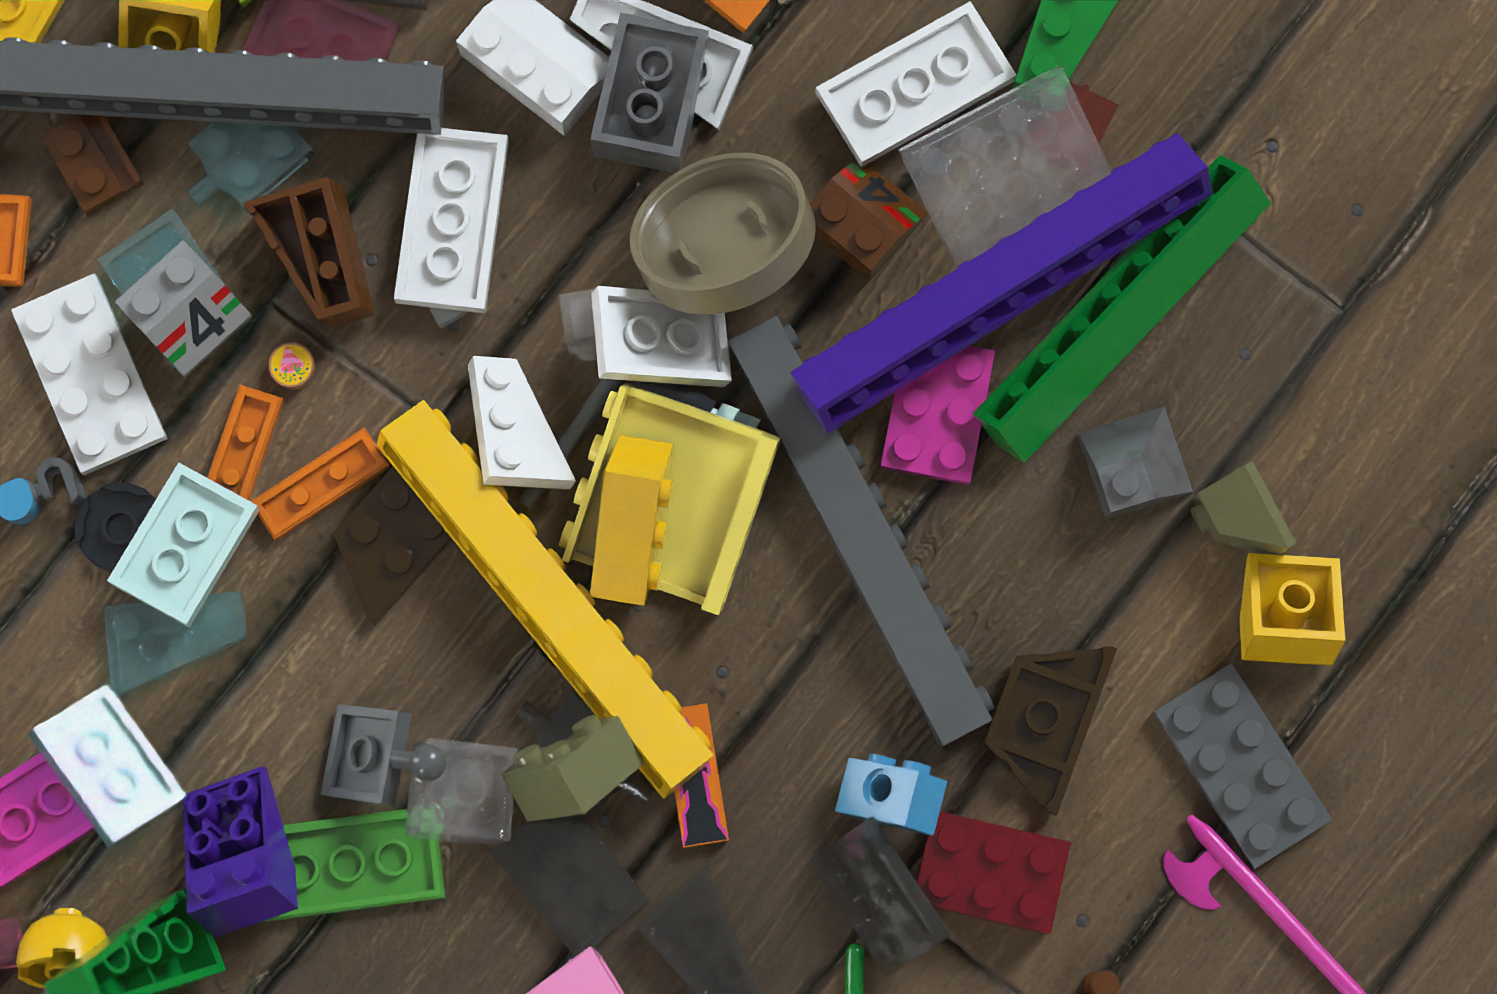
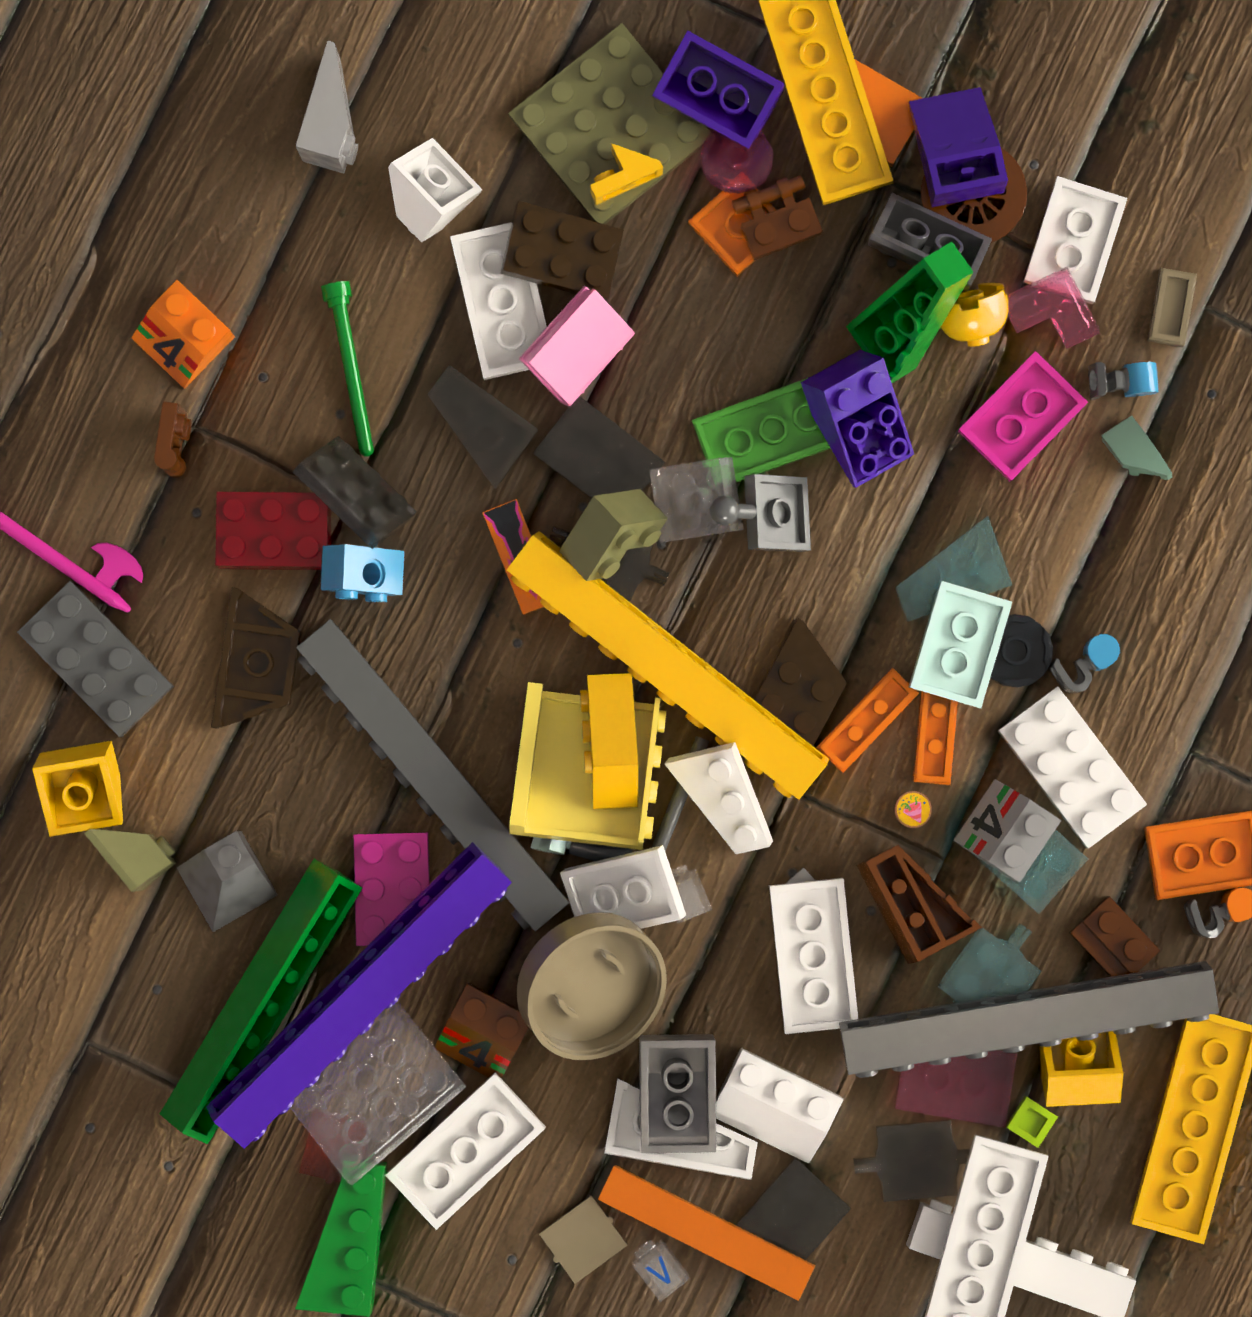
camera: 165 degrees right, 5 degrees up
clear light blue plate [28,684,187,848] -> none

